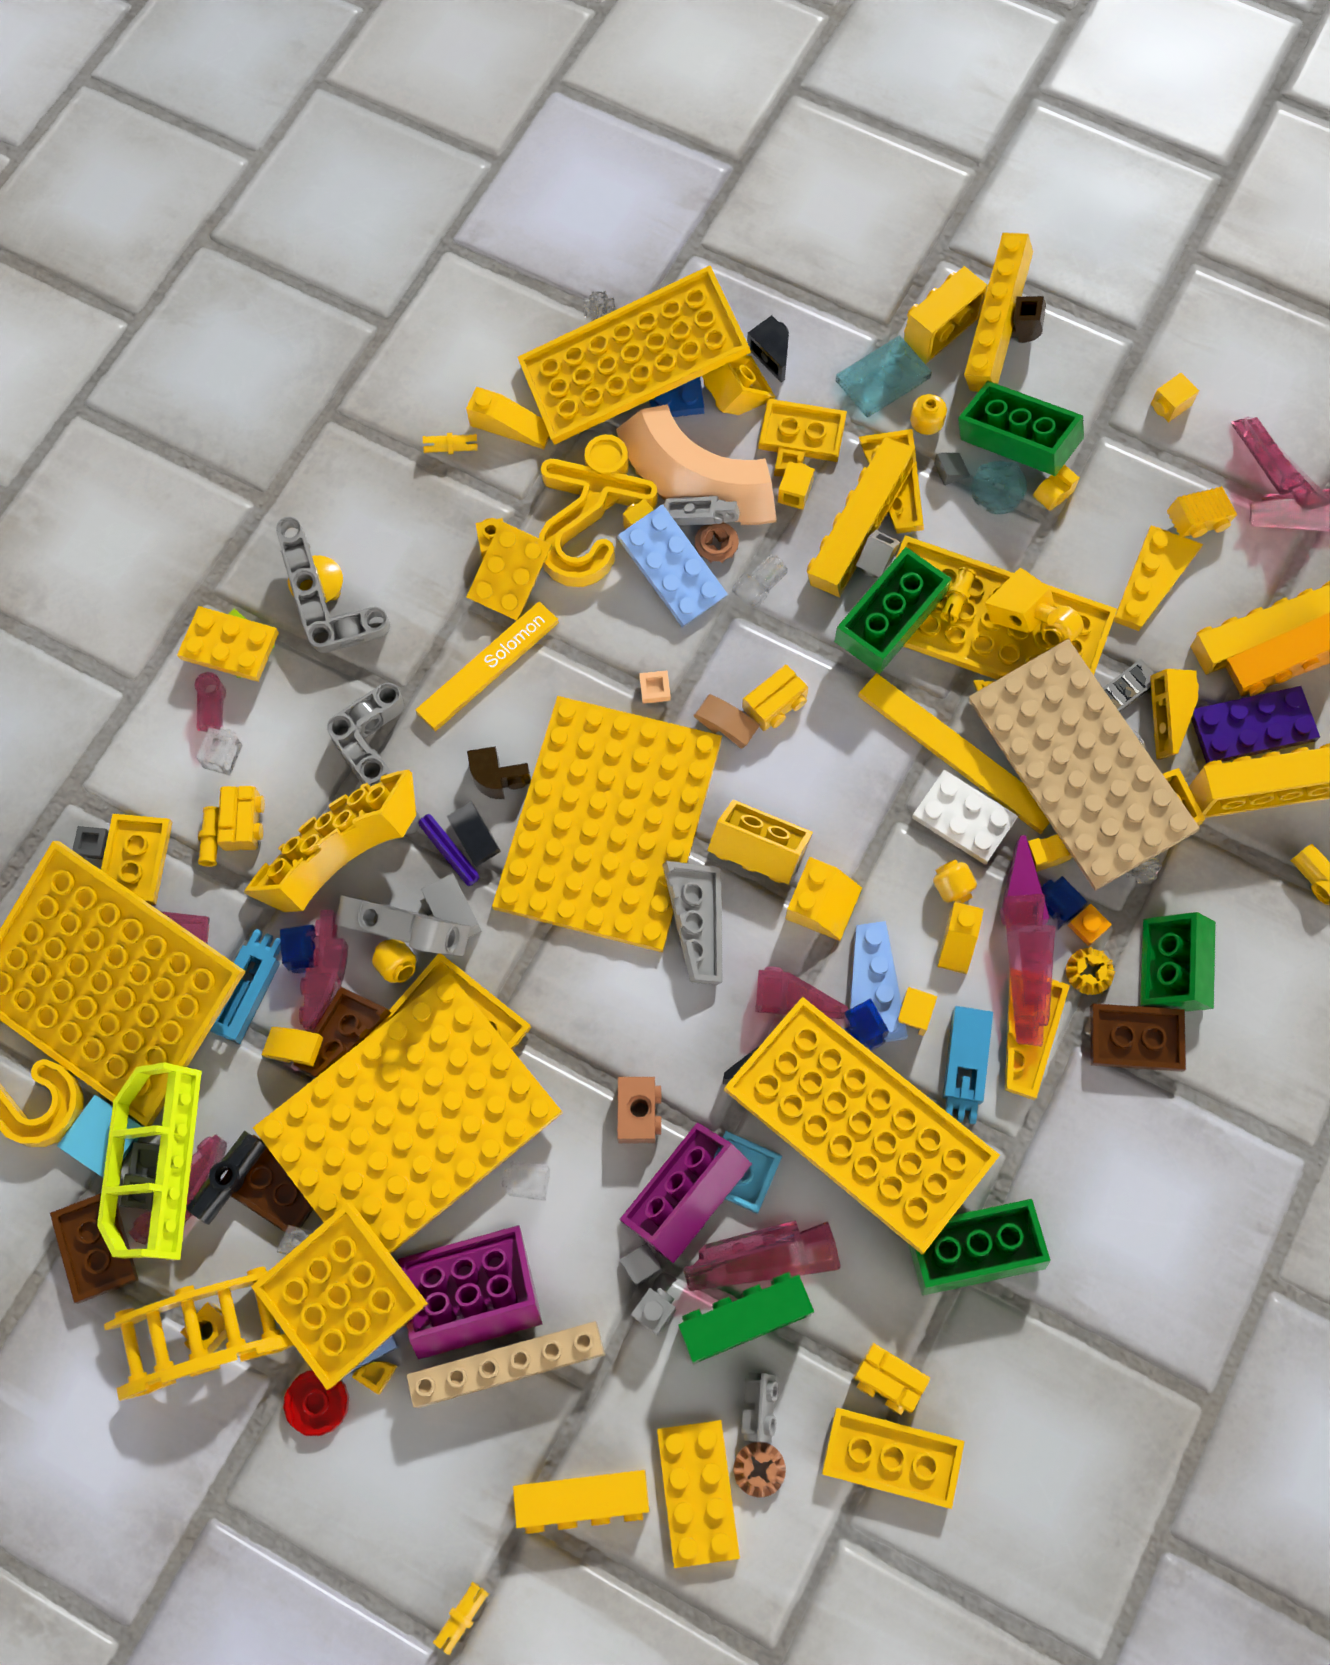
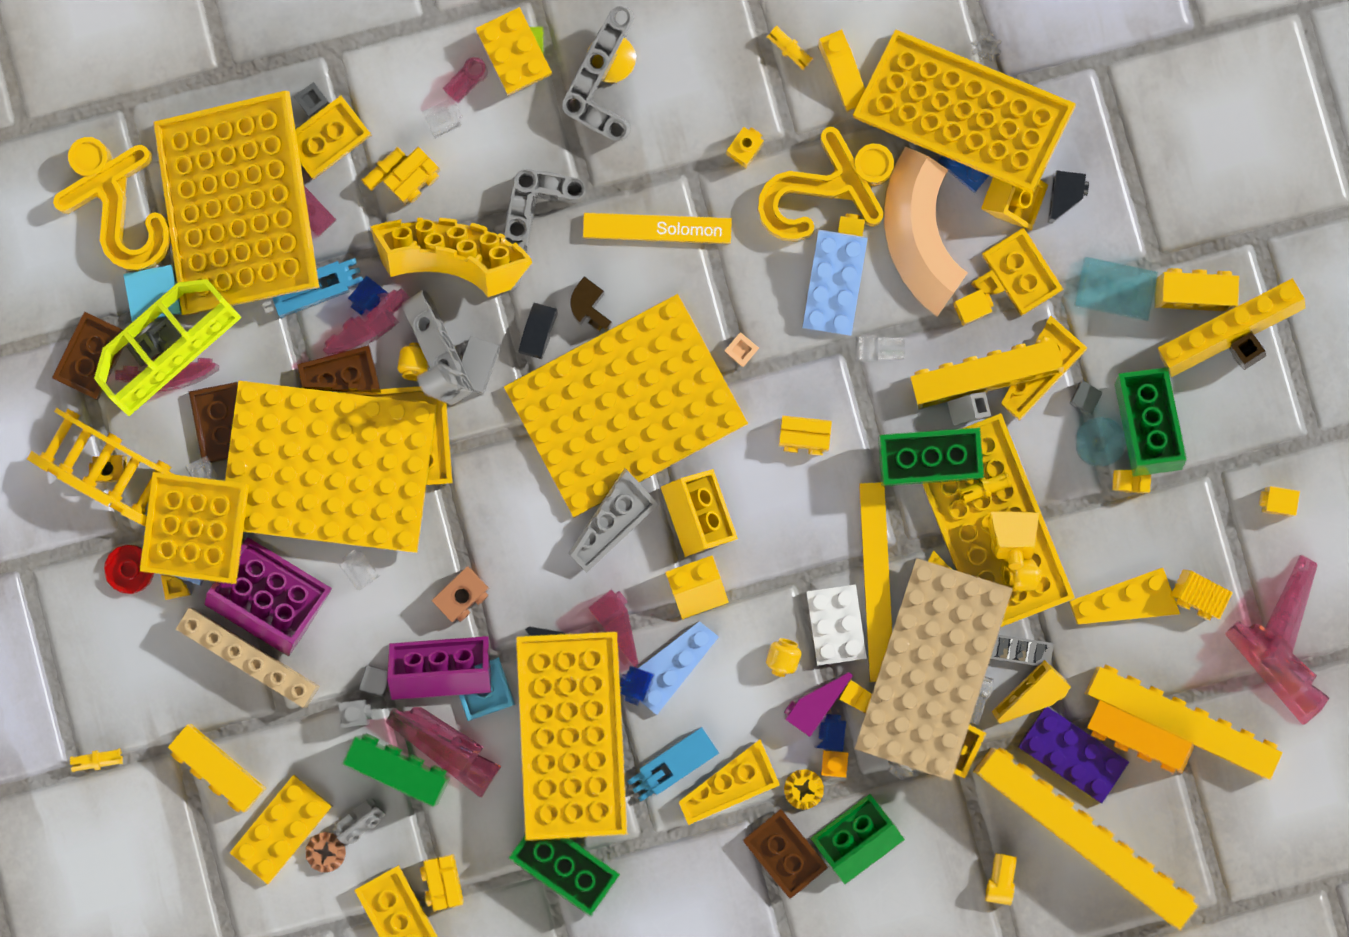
camera: 45 degrees right, 15 degrees up
black piece [186,1130,267,1225] -> none
yellow slope [261,1027,323,1066] -> none
dark purple axle [418,814,480,886] -> none
yellow plate [466,521,552,621] -> none
light grey hinge [664,496,740,526] -> none
medium nougat slope [694,694,760,749] -> none
nougat gear [695,522,739,563] -> none
yellow panel [898,987,937,1036] -> none
yellow head [910,394,947,435] -> none
yellow slope [937,902,984,974] -> none
clear pink wedge [1004,894,1055,1046] -> none

